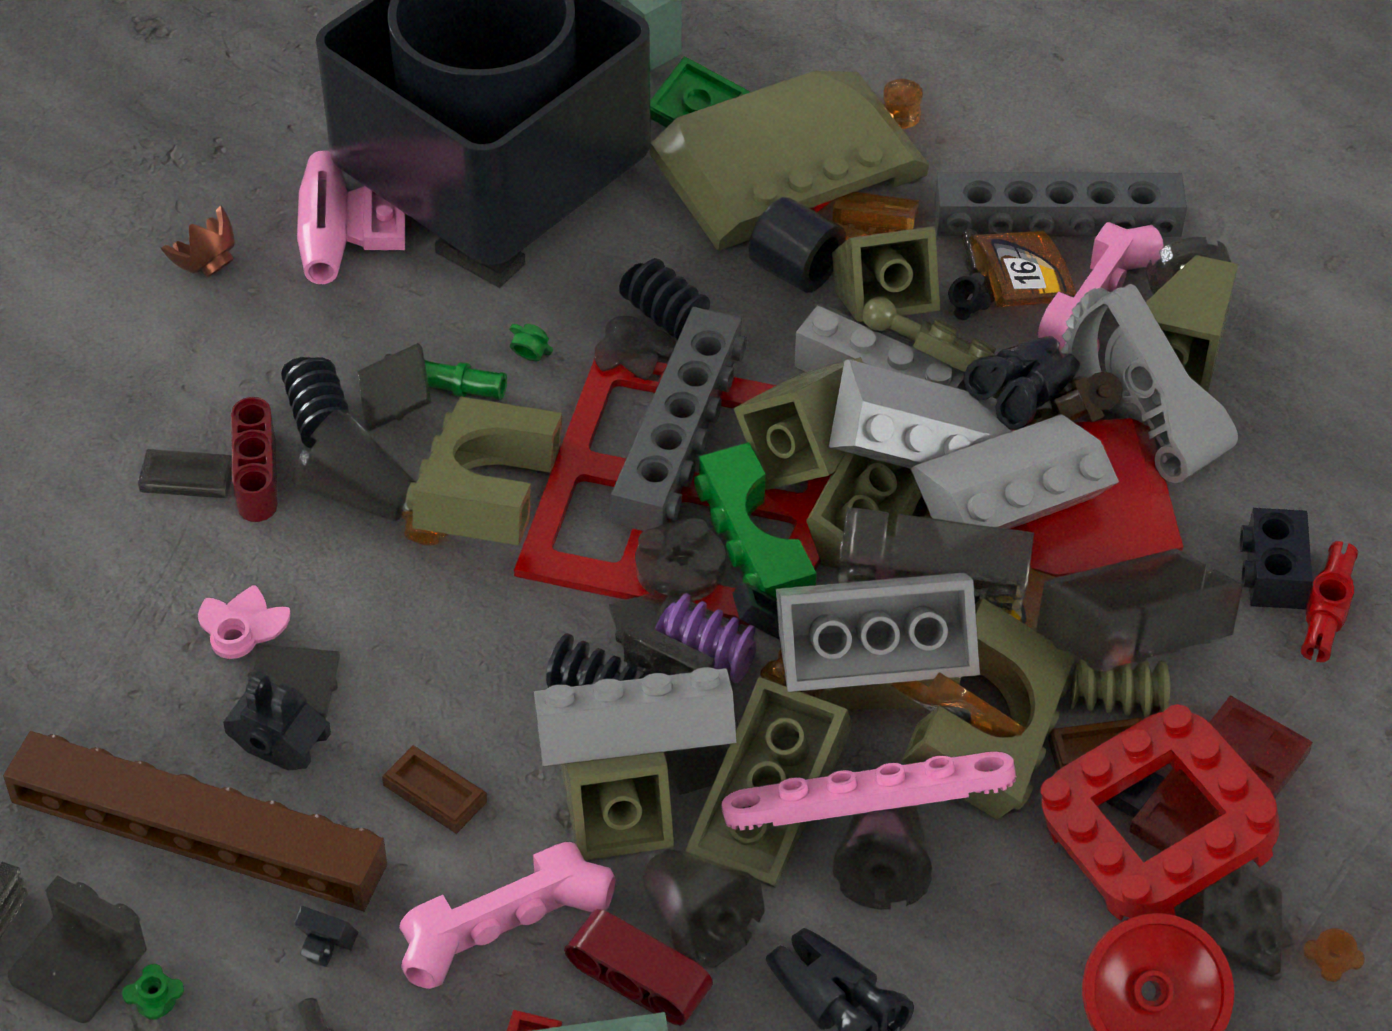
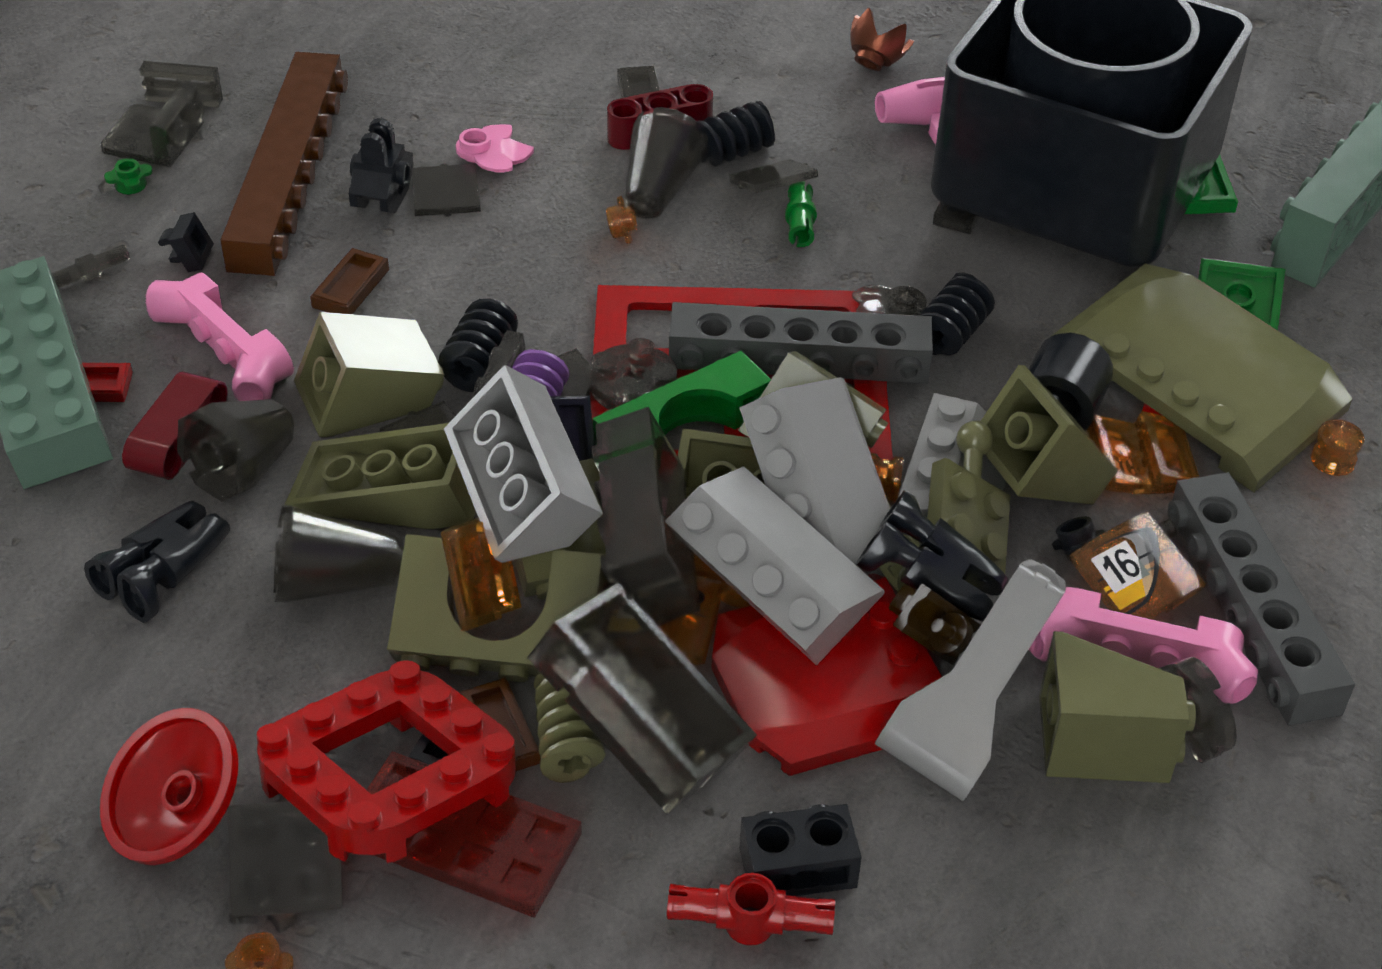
camera: 75 degrees right, 5 degrees down
olive arch [406,397,562,546] -> none
green plate [509,324,553,361] -> none
light grey slope [534,667,737,766] -> none
bright pink plate [722,752,1016,831] -> none

